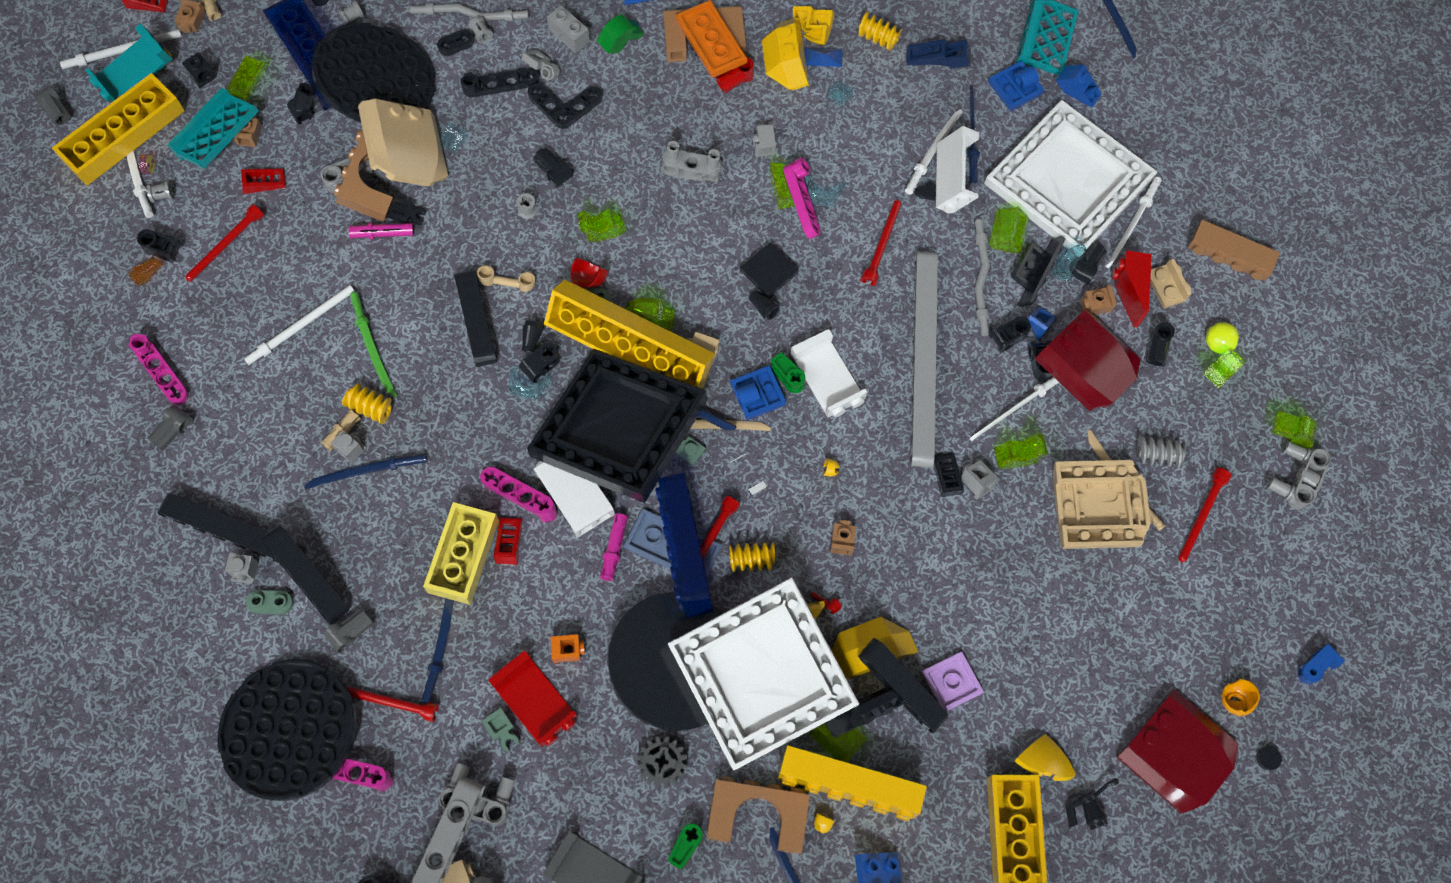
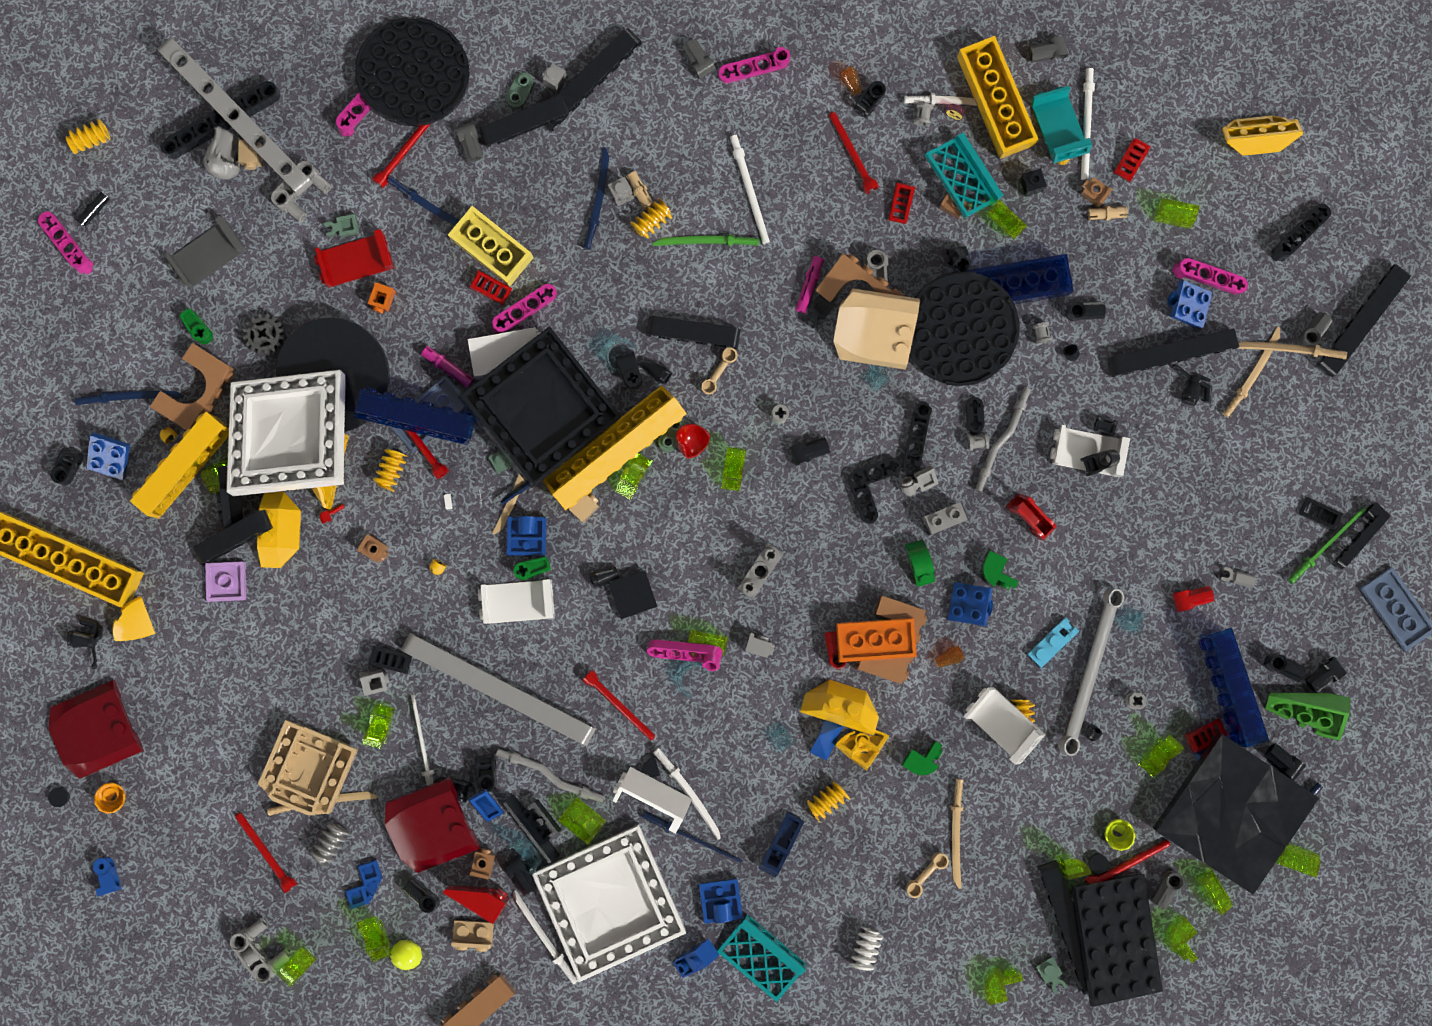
camera: 115 degrees right, 15 degrees up
none -> blue tile [345,859,383,909]

